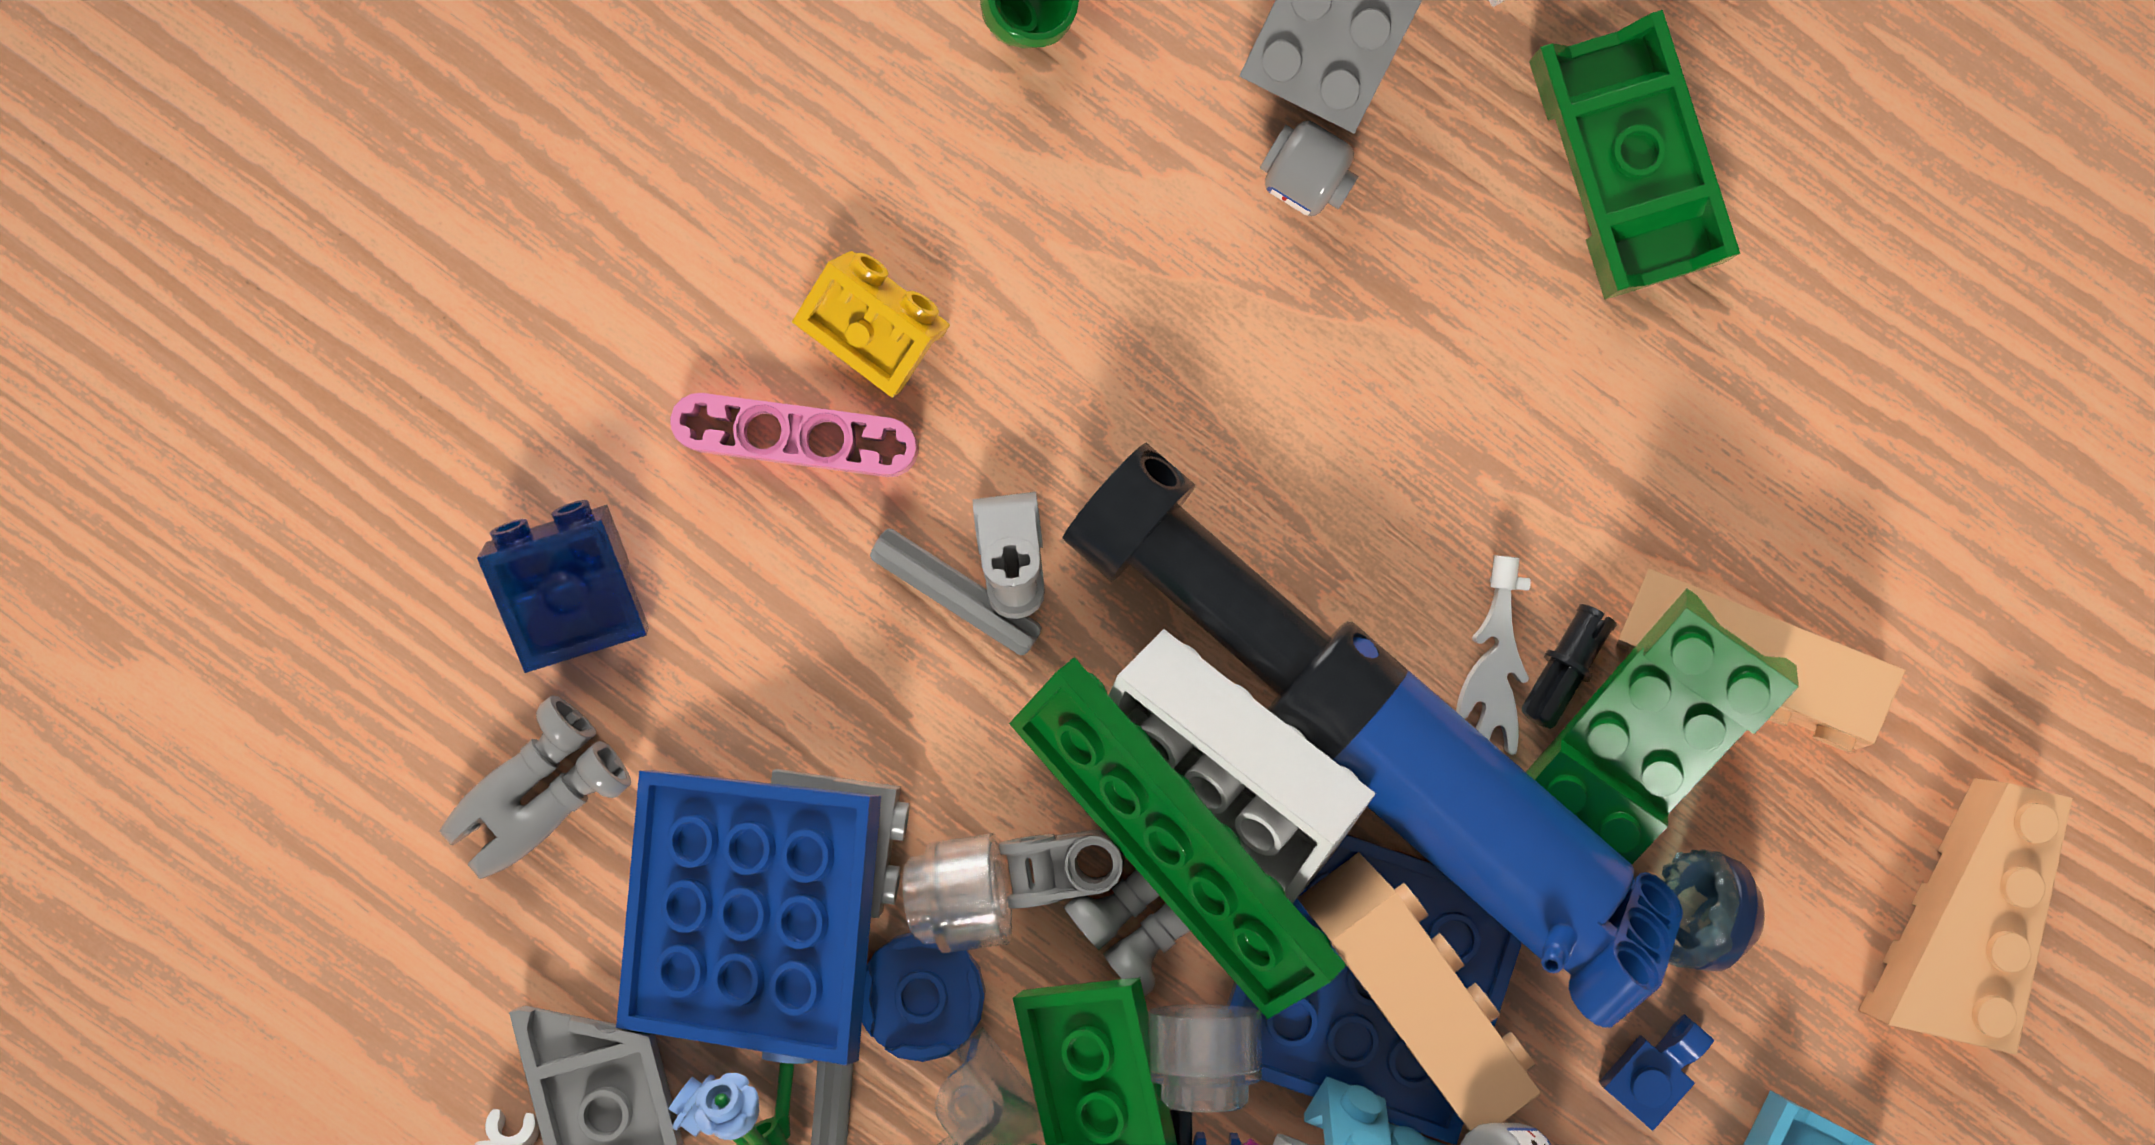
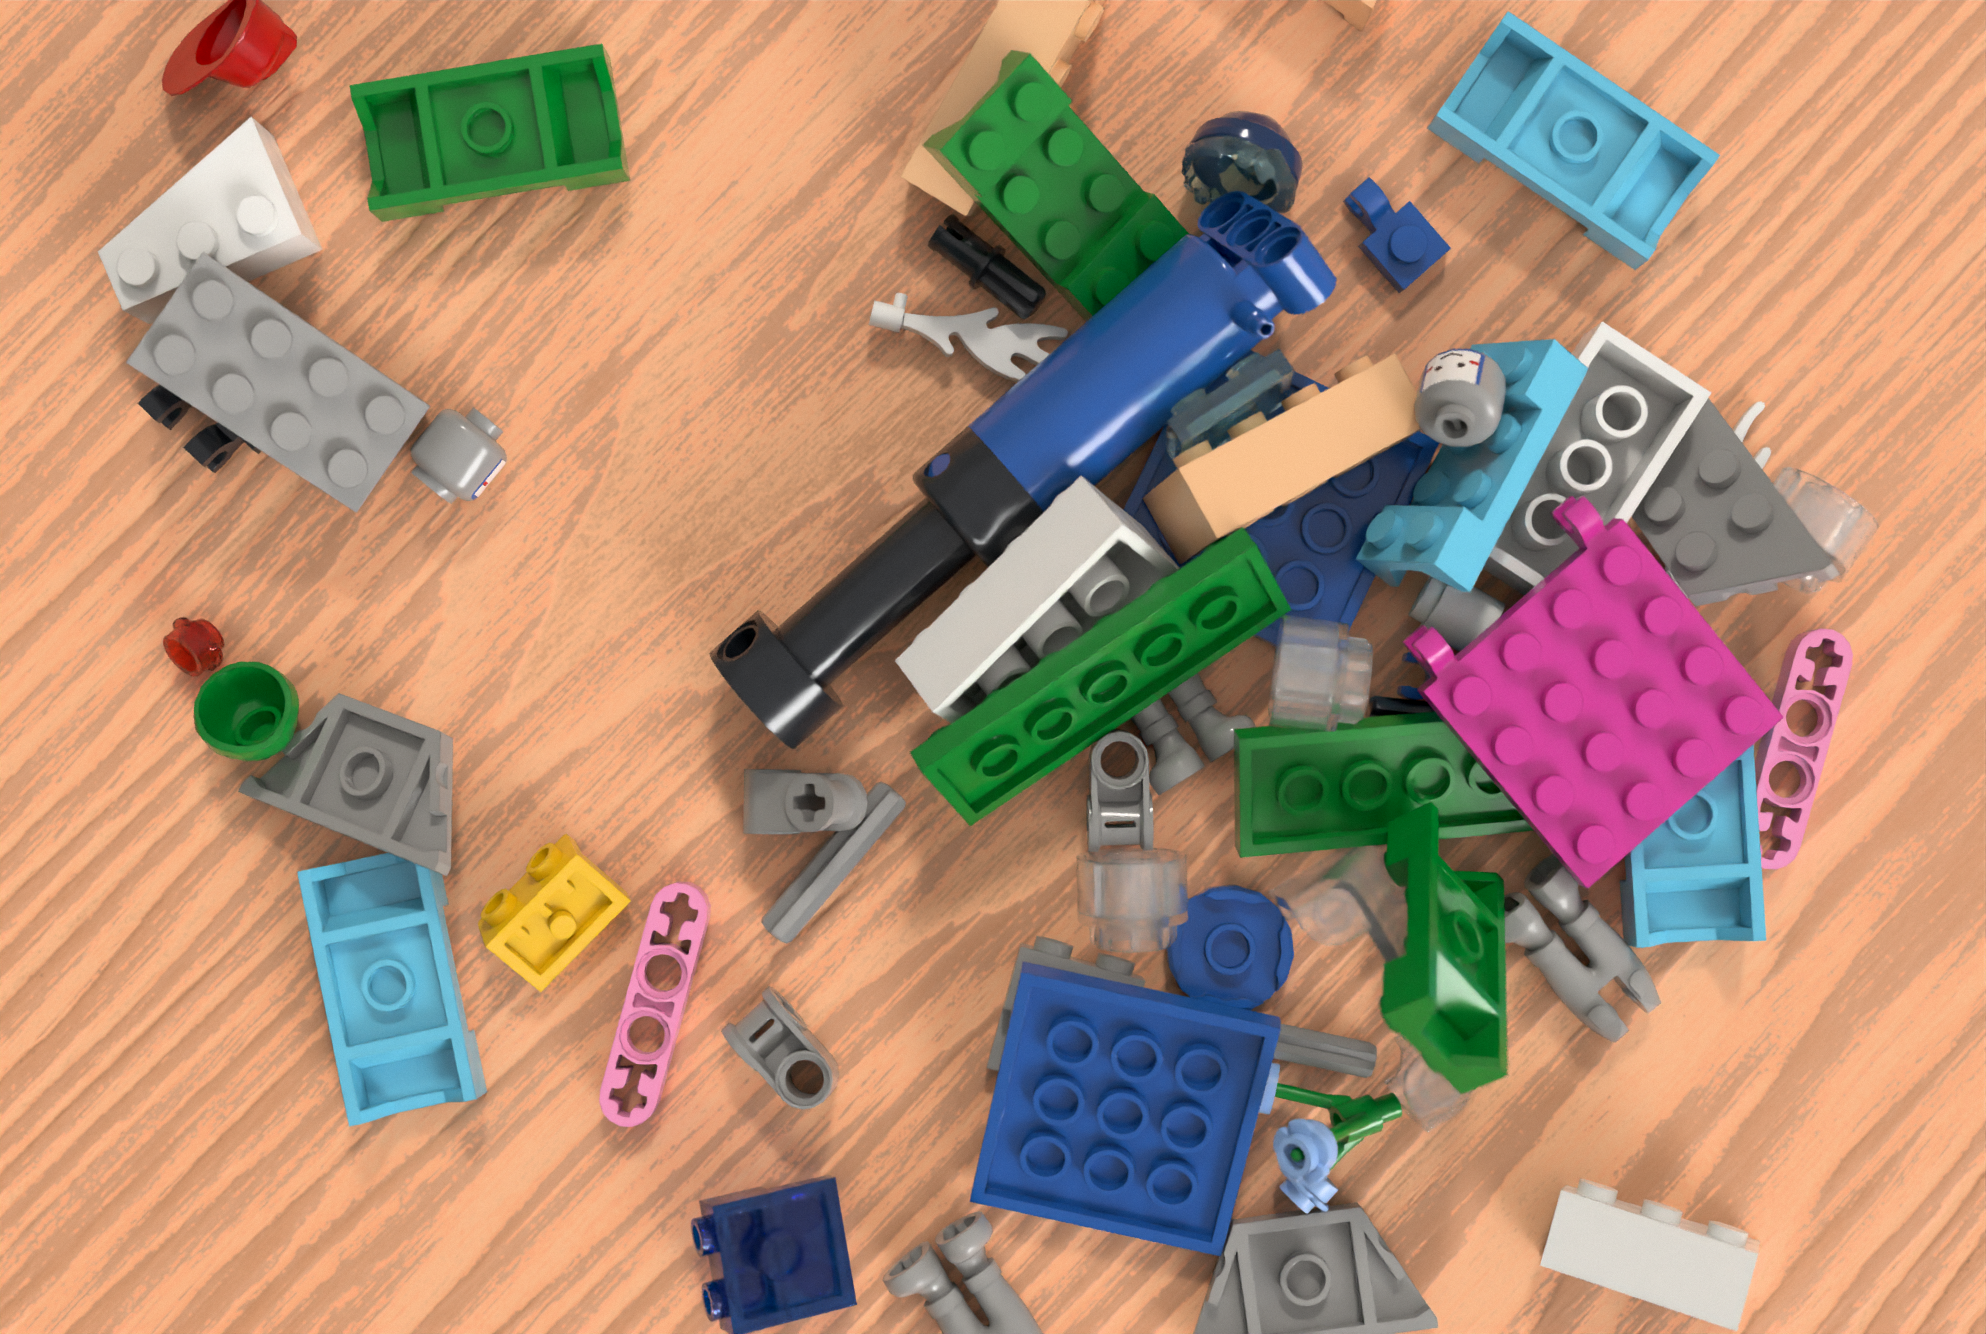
camera: 85 degrees left, 0 degrees up
none -> light grey wing [238,693,453,876]
none -> medium azure piece [297,853,487,1127]
none -> light grey piece [722,986,839,1109]
none -> clear light blue plate [1166,348,1294,462]

